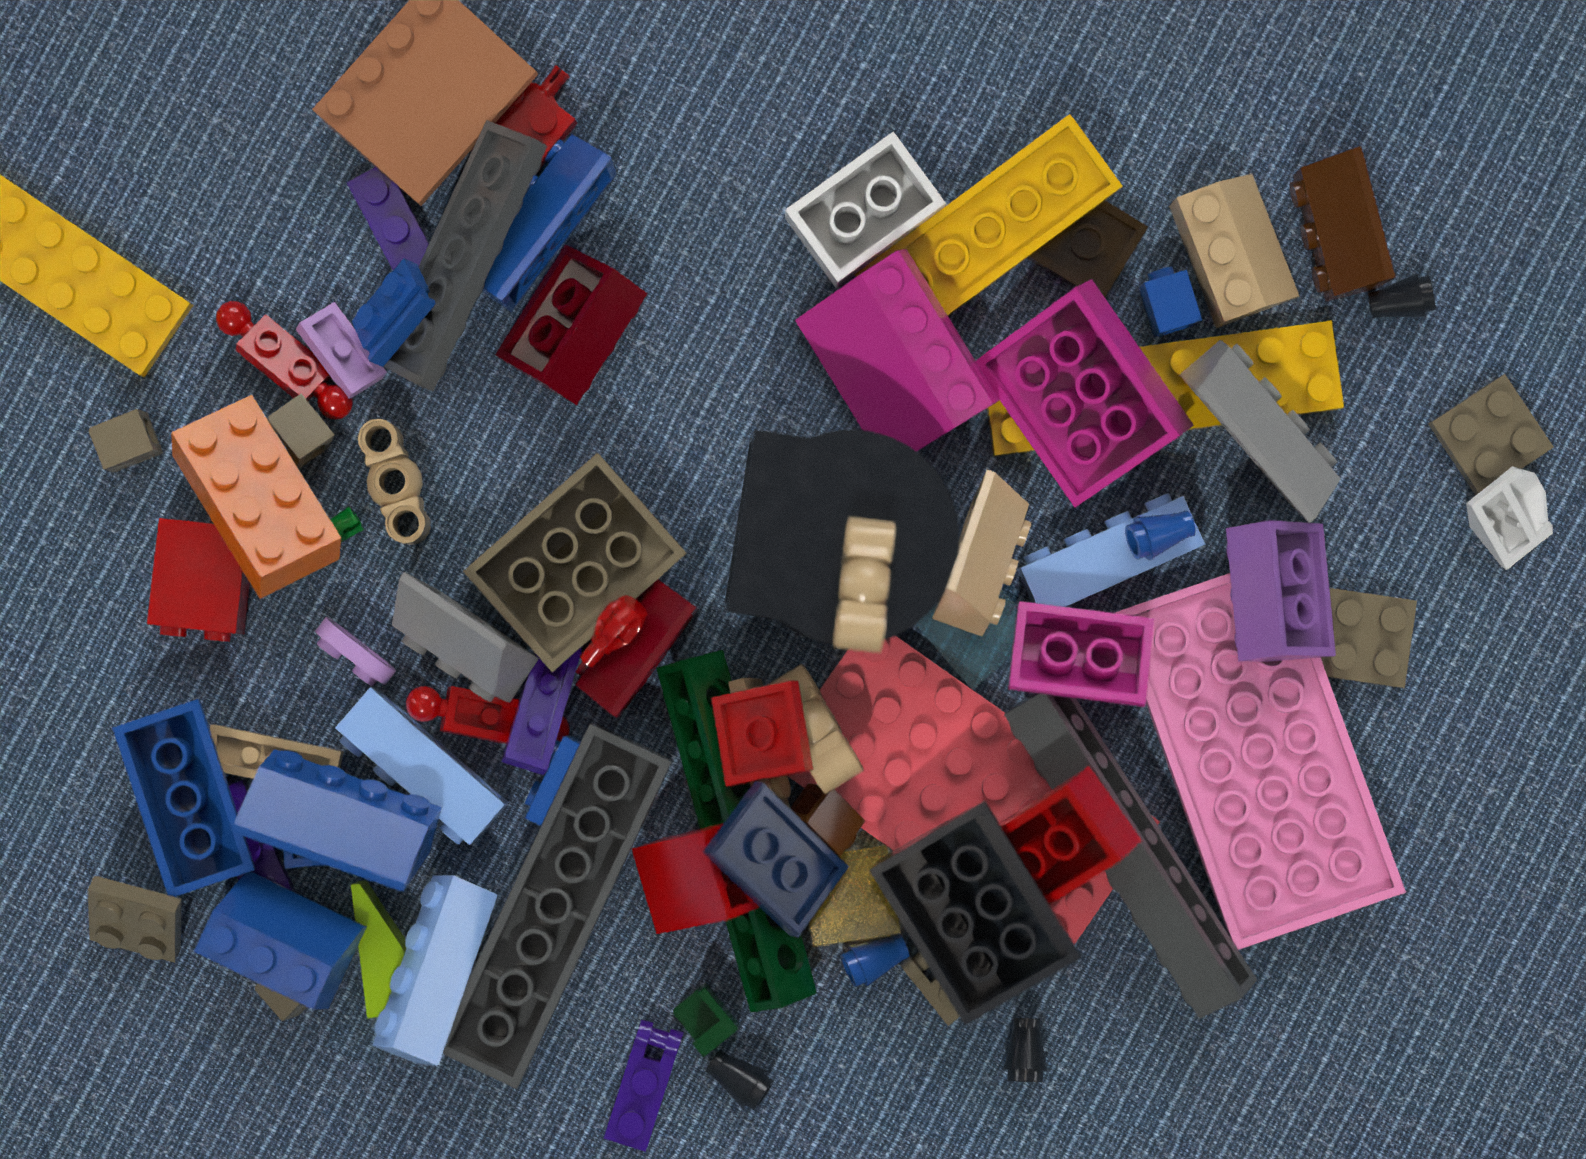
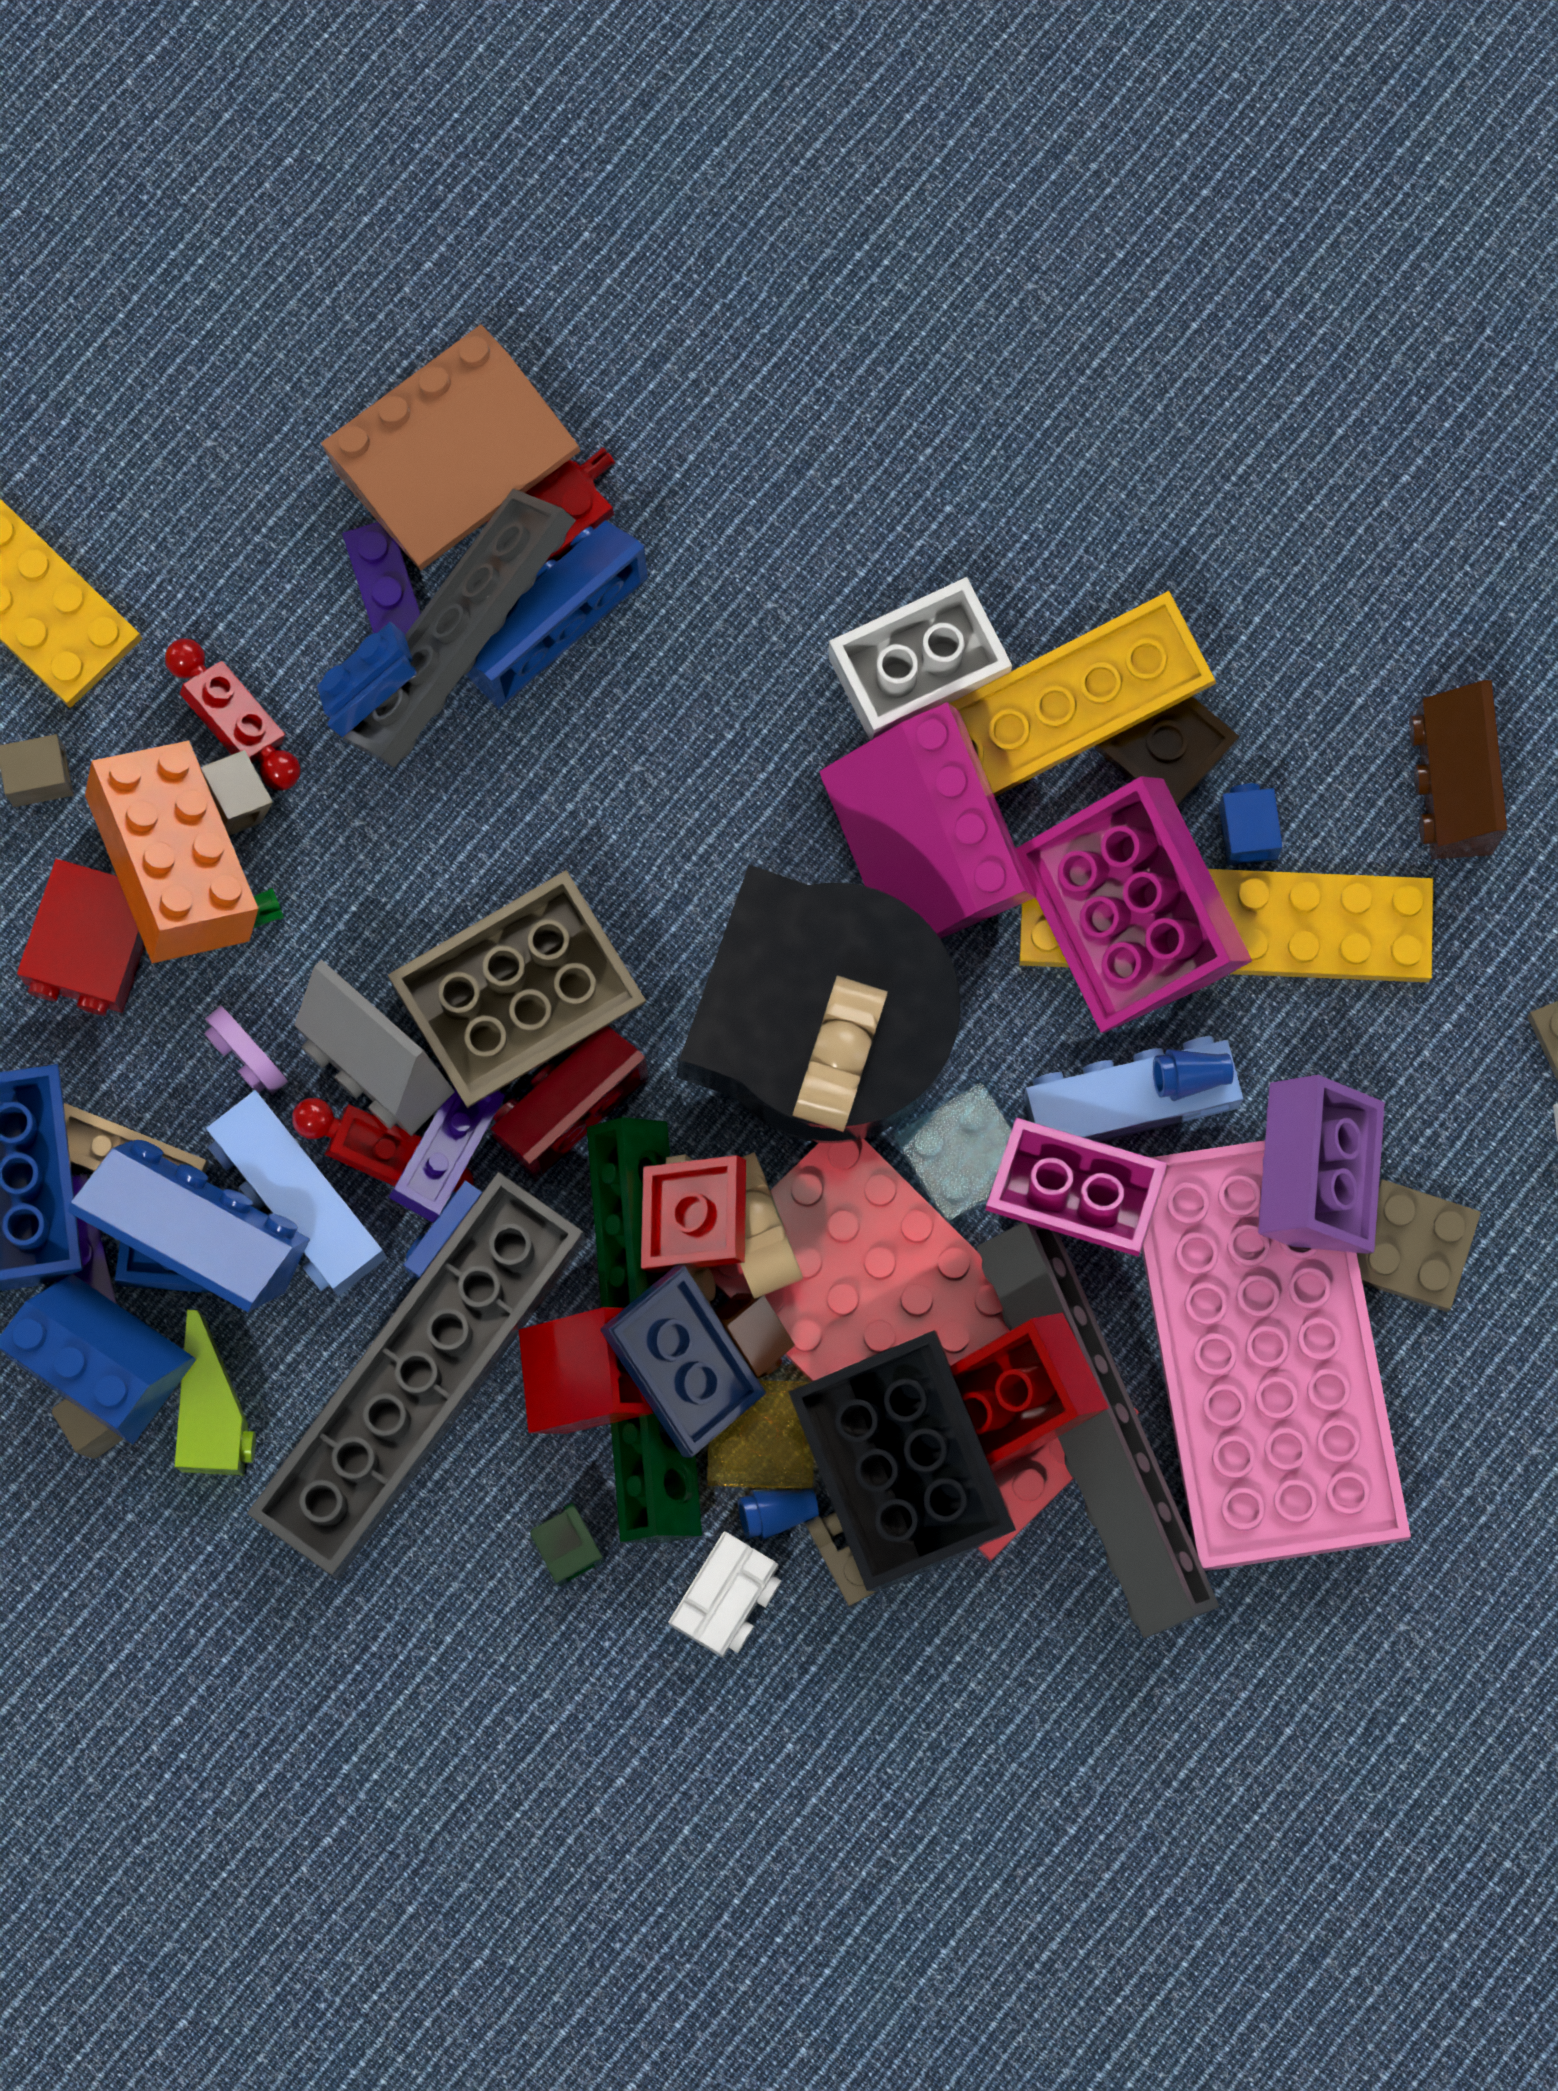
camera: 15 degrees right, 10 degrees down
lavender plate [296,302,387,399] -> none
tan piece [358,419,431,545] -> none
light blue brick [372,875,497,1066] -> none
dark red slope [495,244,648,406] -> none
red piece [580,595,647,667] -> none
dark purple plate [603,1019,684,1152] -> none
black cone [705,1050,774,1111] -> none
tan slope [932,470,1032,636] -> none
black cone [1003,1018,1048,1082] -> none
tan slope [1169,174,1299,328] -> none
light grey slope [1180,340,1341,523] -> none
black cone [1367,274,1436,319] -> none
none -> white brick [668,1531,782,1658]

